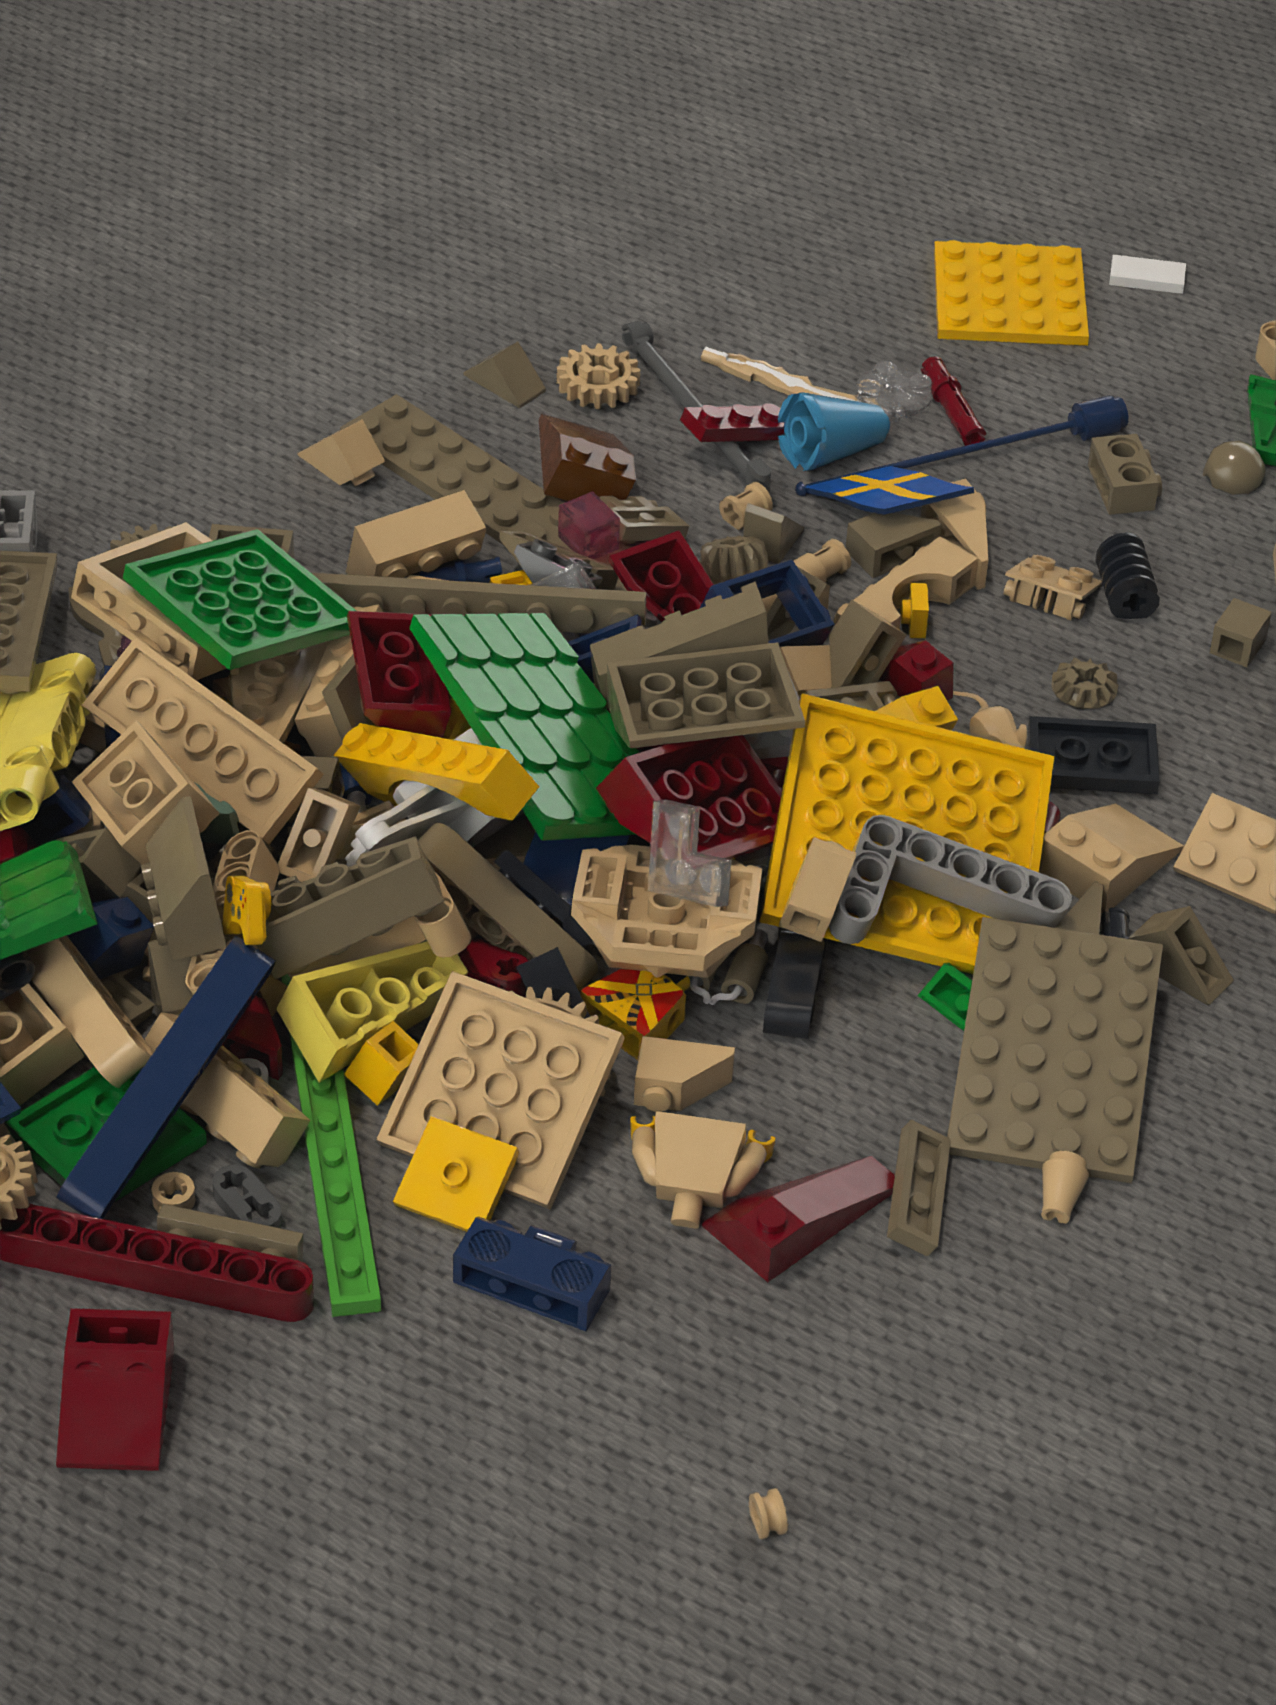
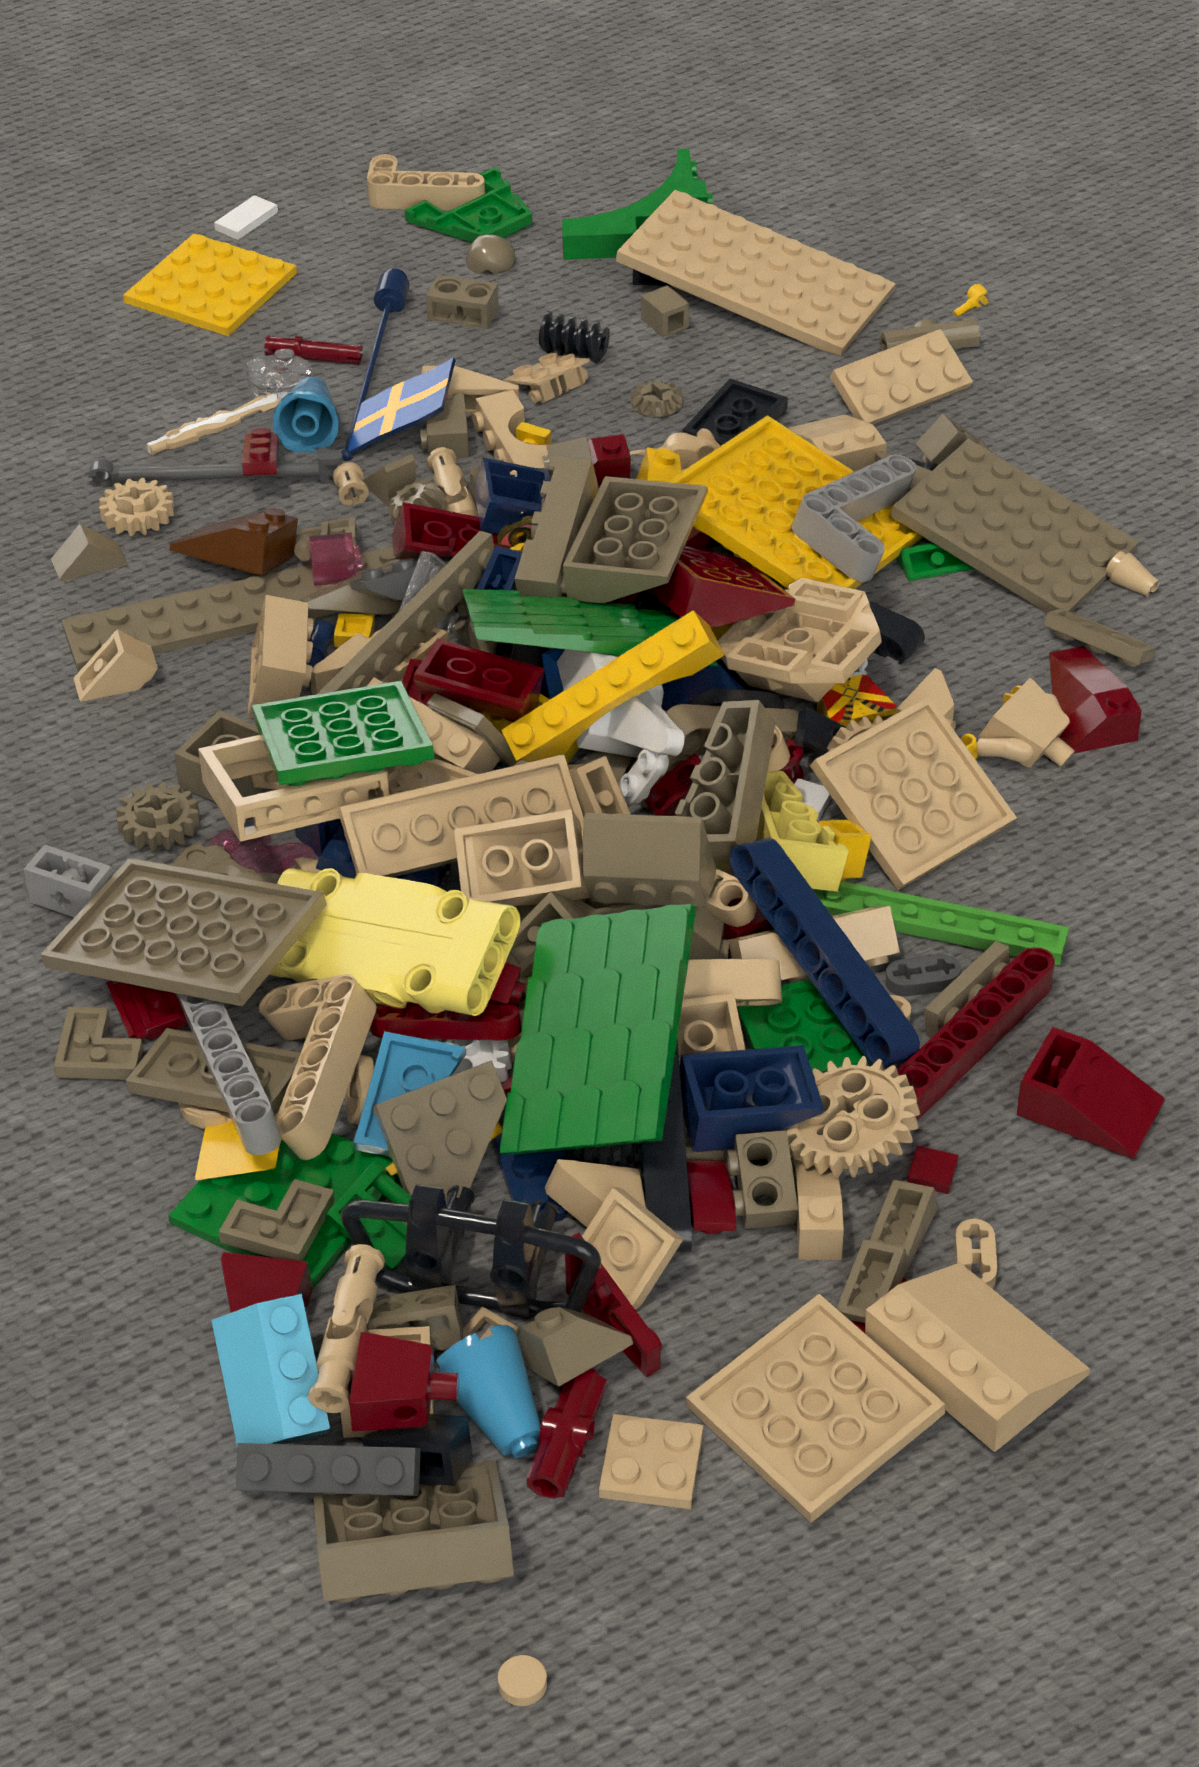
camera: 60 degrees left, 0 degrees up
yellow piece [223,876,271,945] -> none
yellow plate [393,1116,520,1232] -> none
dark blue piece [453,1216,611,1332] -> none
clear plate [648,800,732,907] -> none
tan slope [779,837,857,942] -> none

